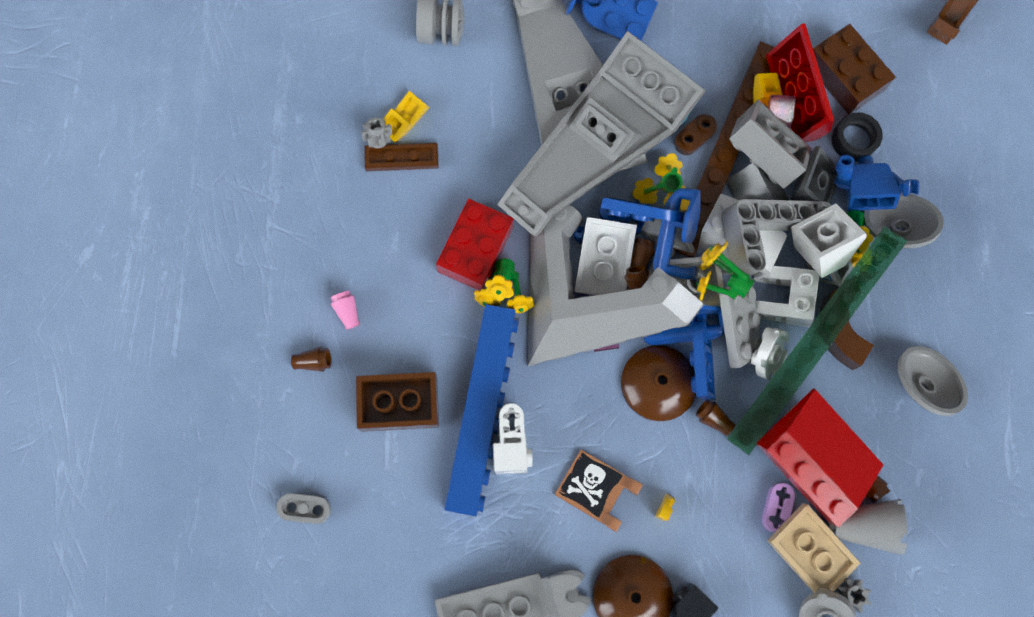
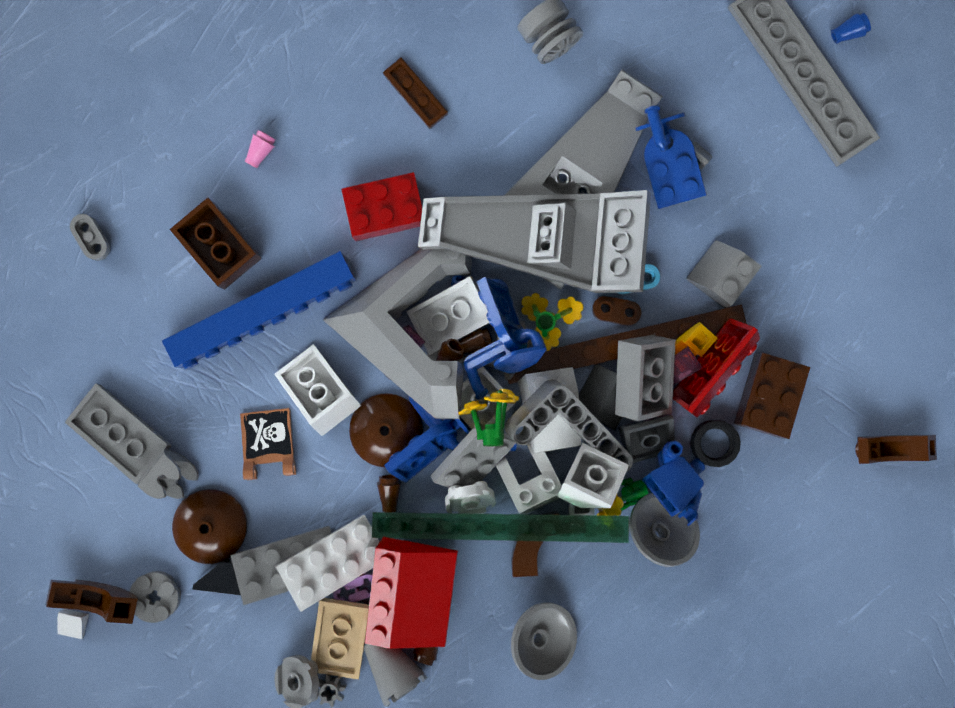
camera: 55 degrees right, 10 degrees up
reddish brown cone [291,346,332,372] -> none
light grey gear [361,118,392,148] -> none
yellow slope [383,91,430,143] -> none
yellow plant [474,258,534,313] -> none
white brick [493,404,532,474] -> none
yellow tile [655,493,675,521] -> none
none -> light grey plate [230,526,331,605]
none -> white slope [275,344,361,436]
none -> white plate [275,515,379,612]
none -> light grey slope [686,240,762,308]

